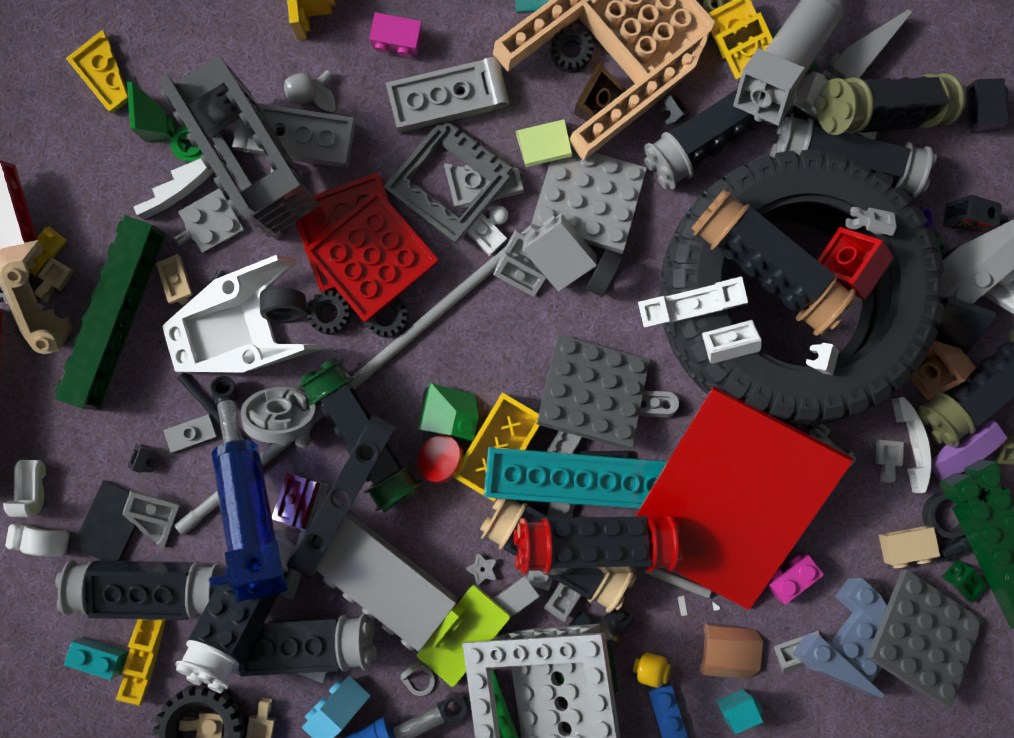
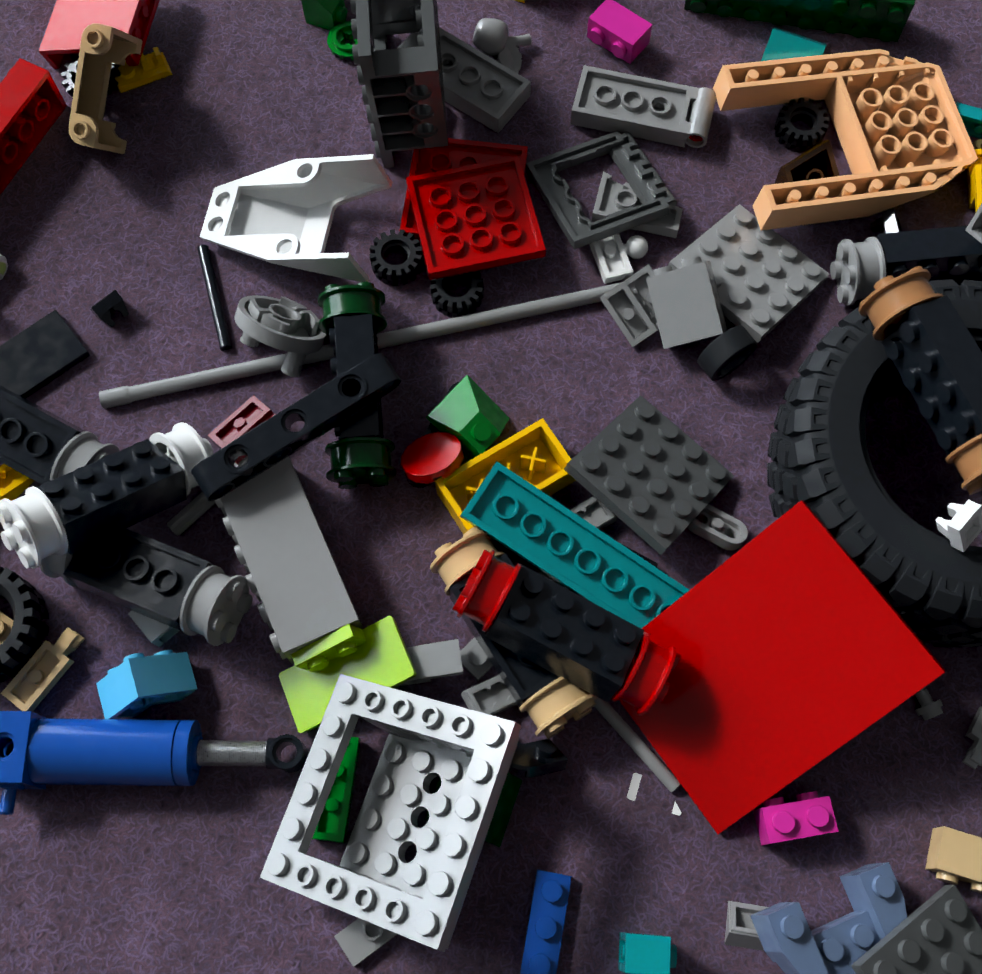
camera: 30 degrees right, 15 degrees down
tan plate [34,257,74,302] -> none
dark green brick [55,215,166,411] -> none
light grey wing [123,490,179,549] -> none
white slope [134,158,214,220] -> none
tan plate [156,254,193,305] -> none
light grey plate [163,414,218,453] -> none
light grey plate [174,189,244,253] -> none
clear blue piece [209,376,288,603] -> none
black tyre [260,288,306,323] -> none
light grey piece [400,660,435,696] -> none
light grey plate [466,553,496,585] -> none
yellowish green slope [515,119,572,167] -> none
yellow head [633,652,671,688] -> none
white slope [638,277,748,328] -> none
nougat slope [700,623,763,678] -> none
white slope [702,320,762,364] -> none

